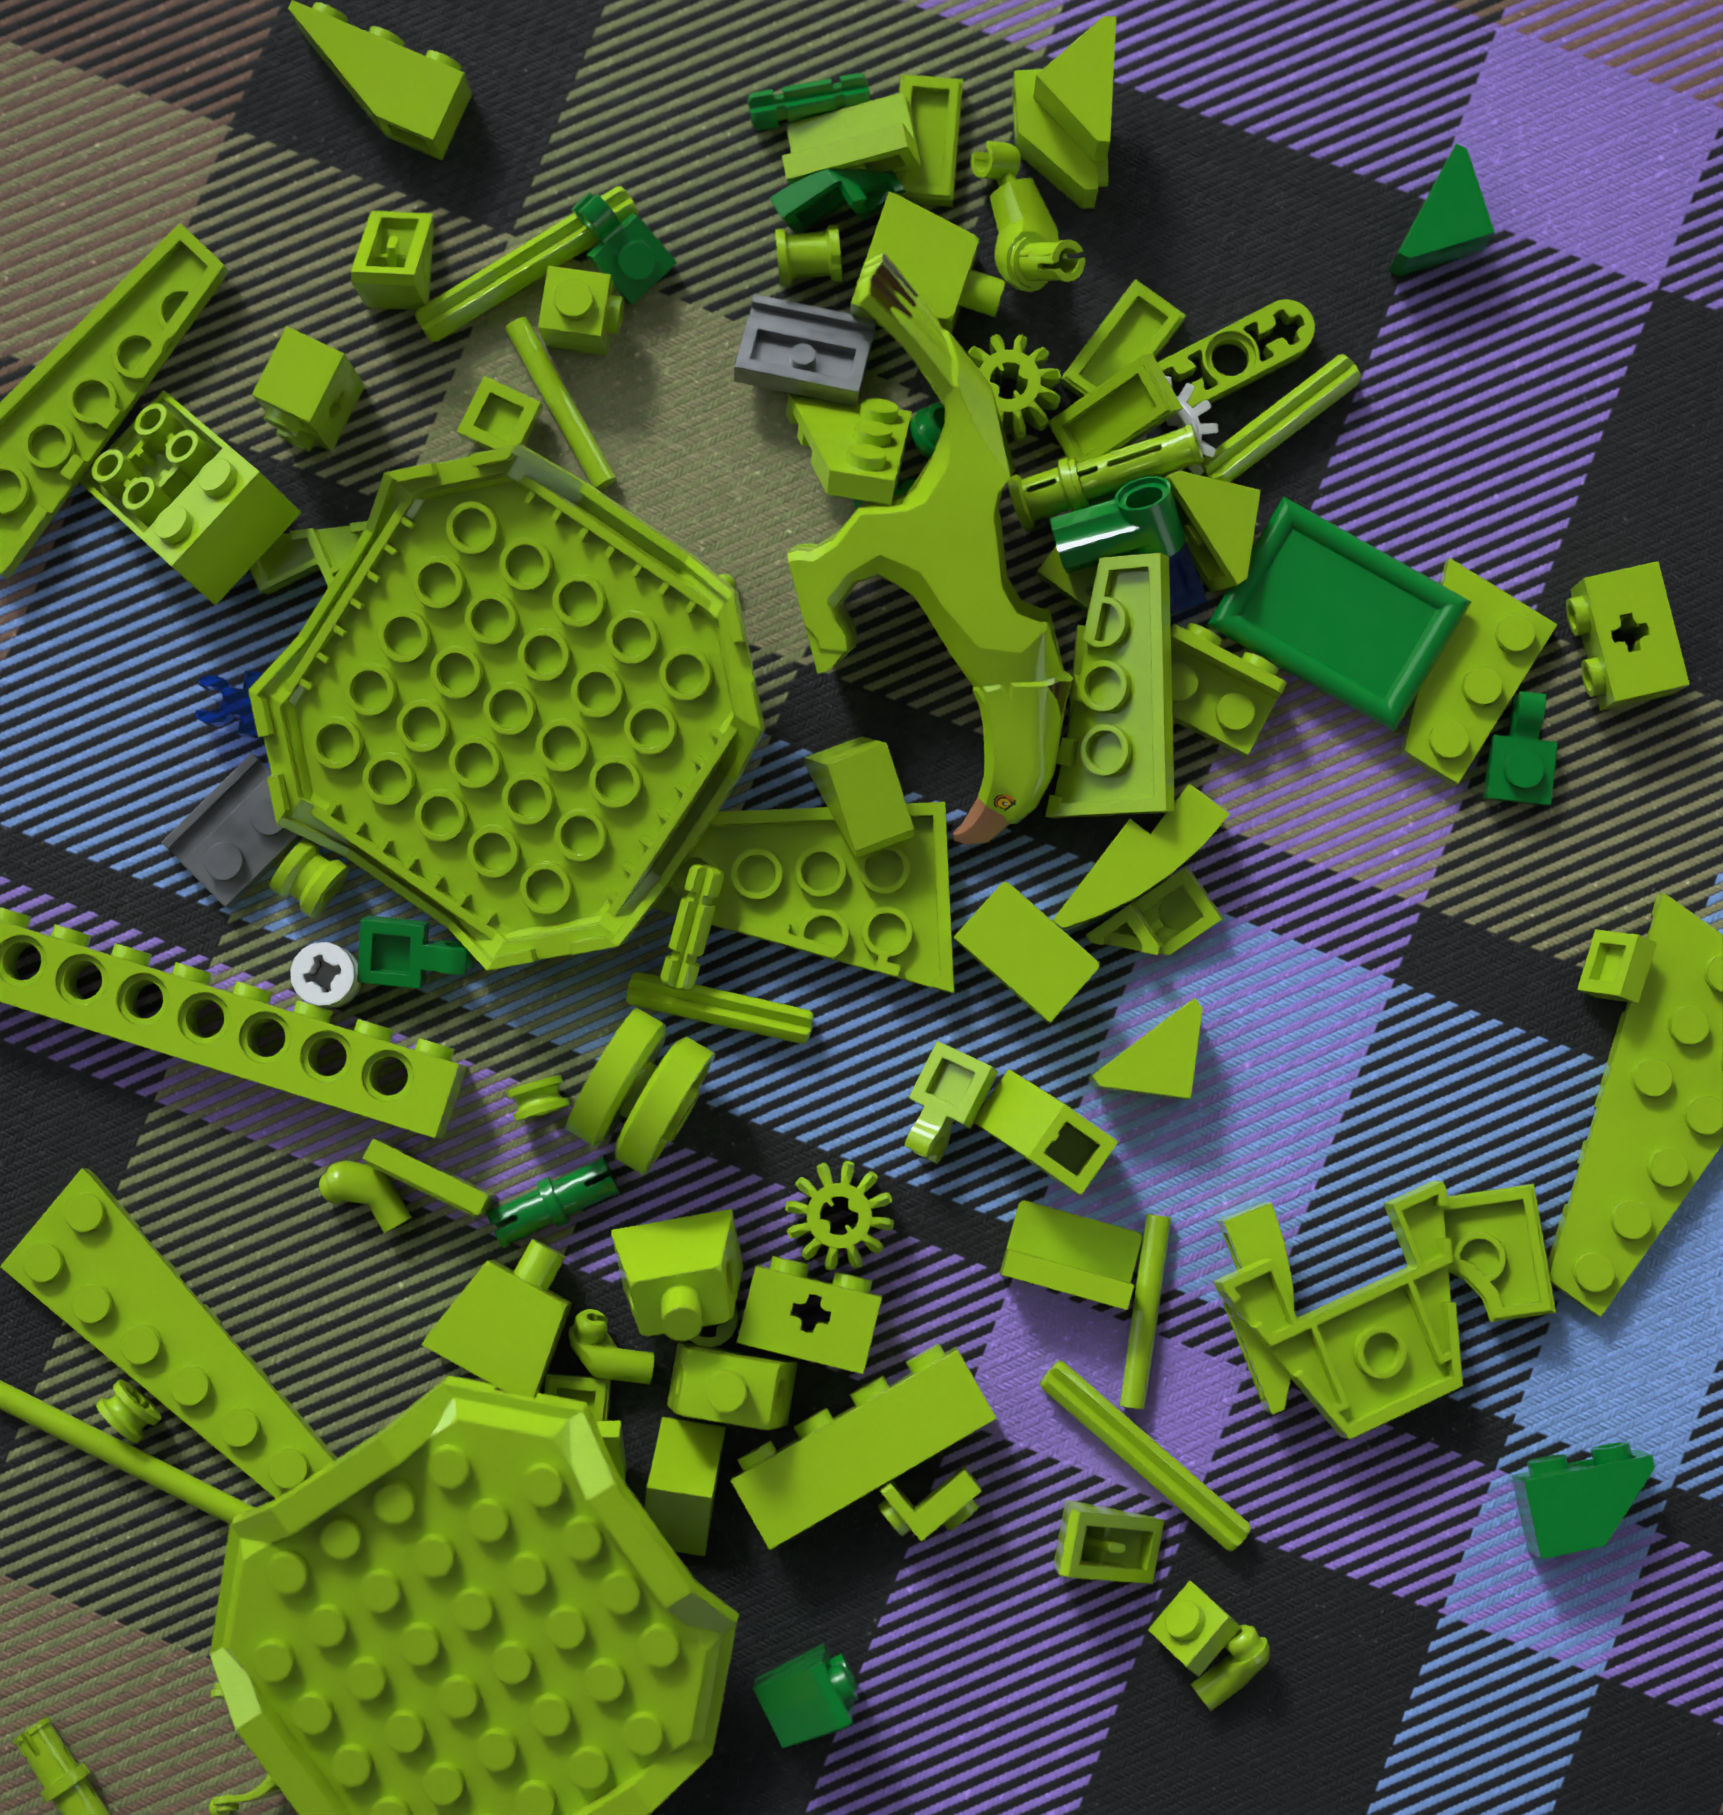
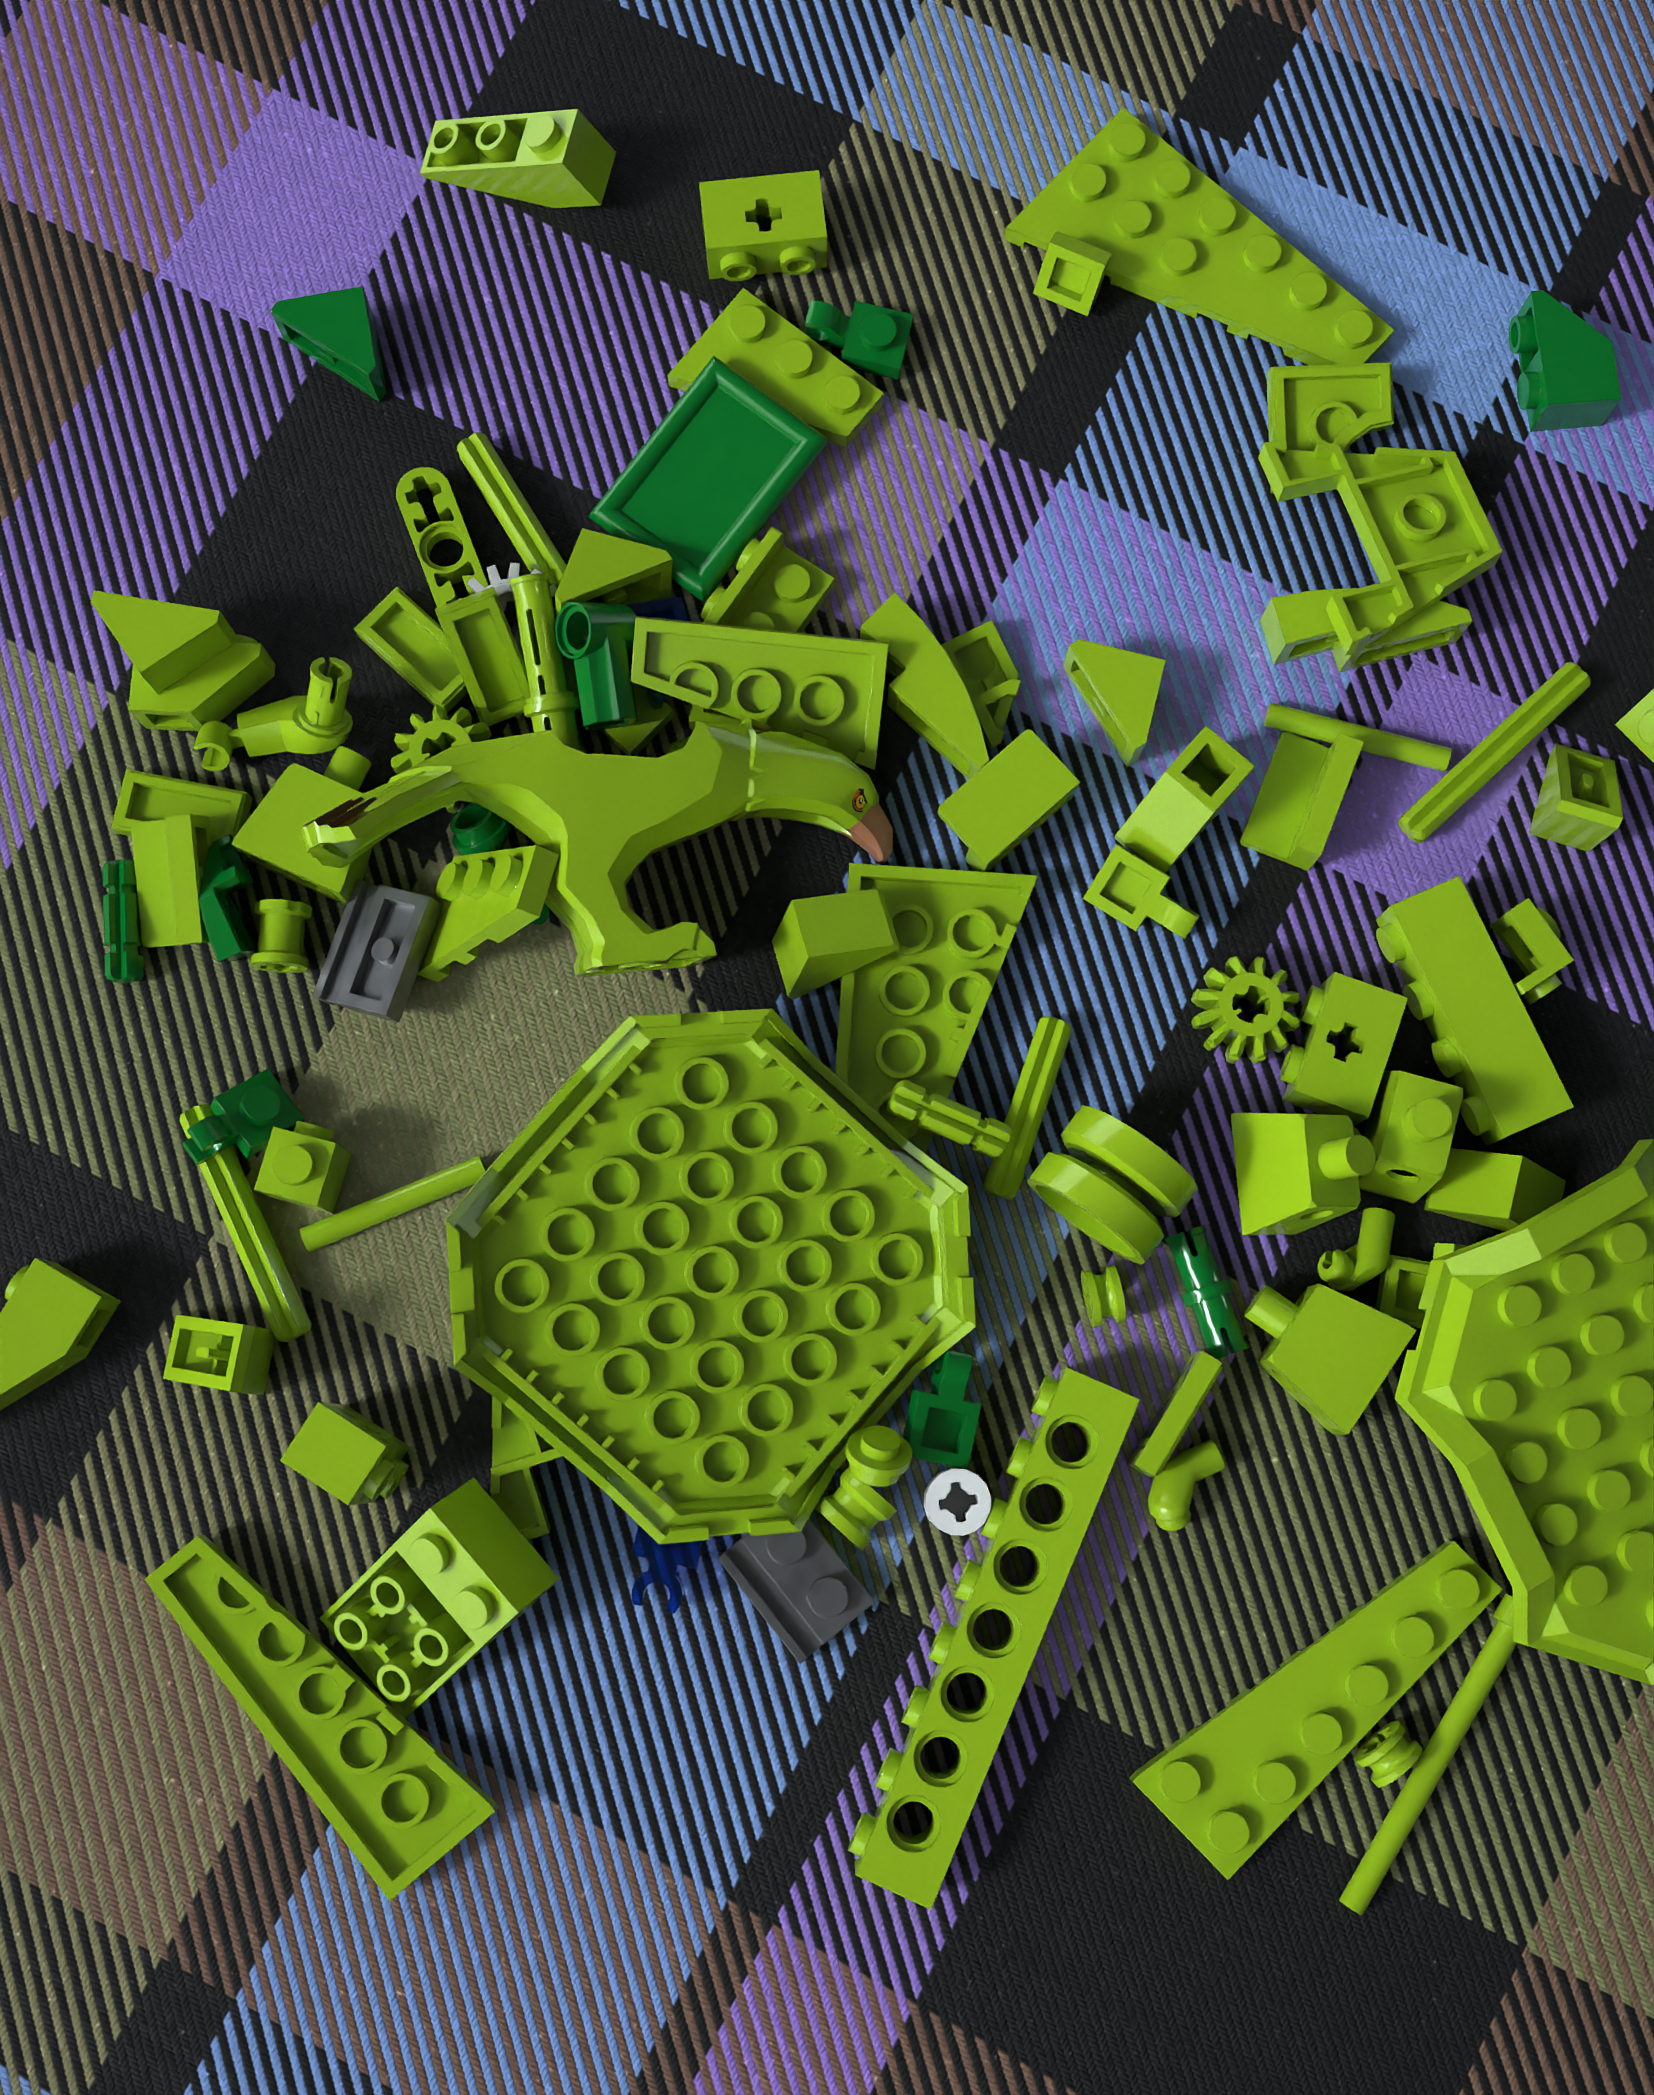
camera: 90 degrees left, 5 degrees down
lime plate [457,376,543,450] -> none
none -> lime slope [420,109,616,208]
none -> lime plate [845,1425,912,1487]

